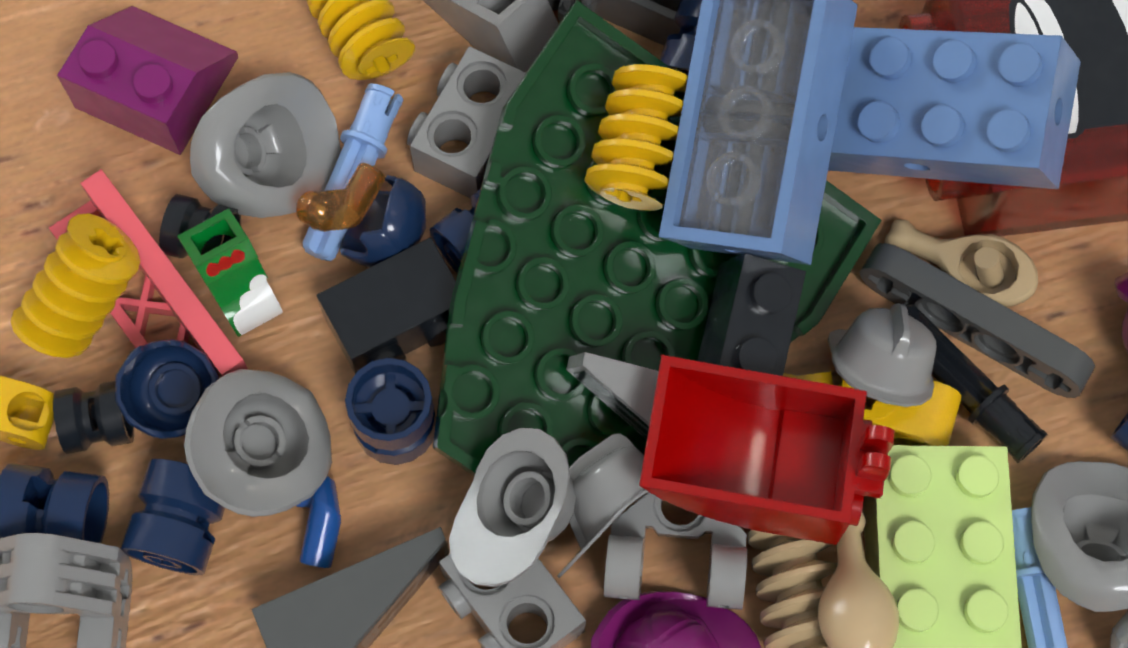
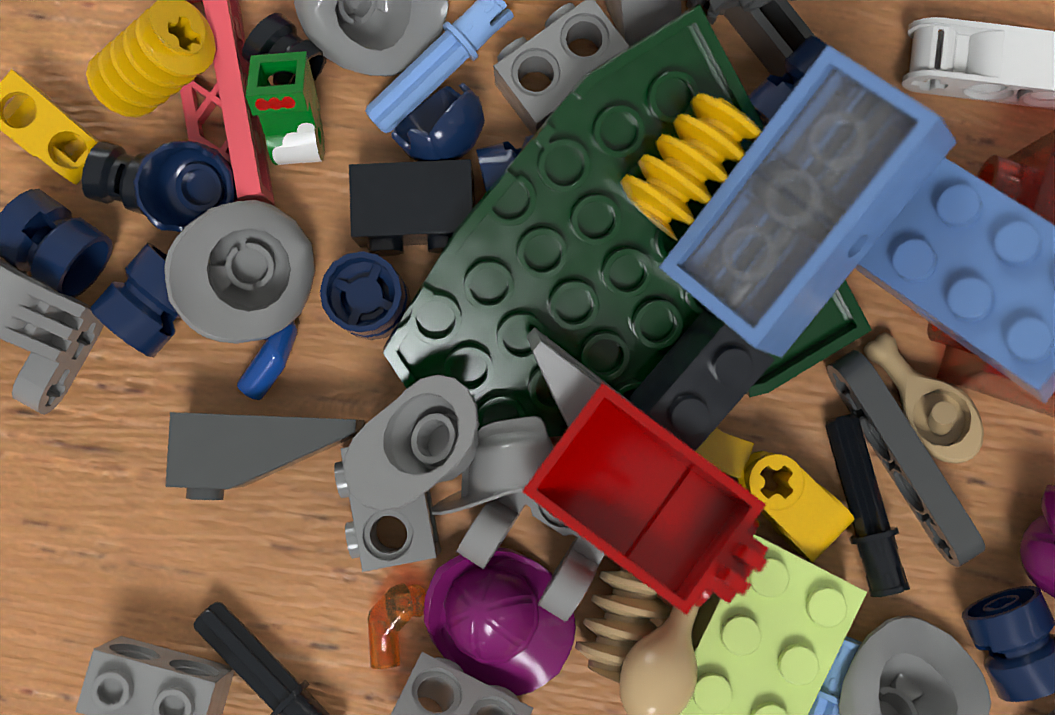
camera: 30 degrees right, 15 degrees up
clear orange arm [296,163,386,232] -> none
light grey piece [828,303,937,407] -> none

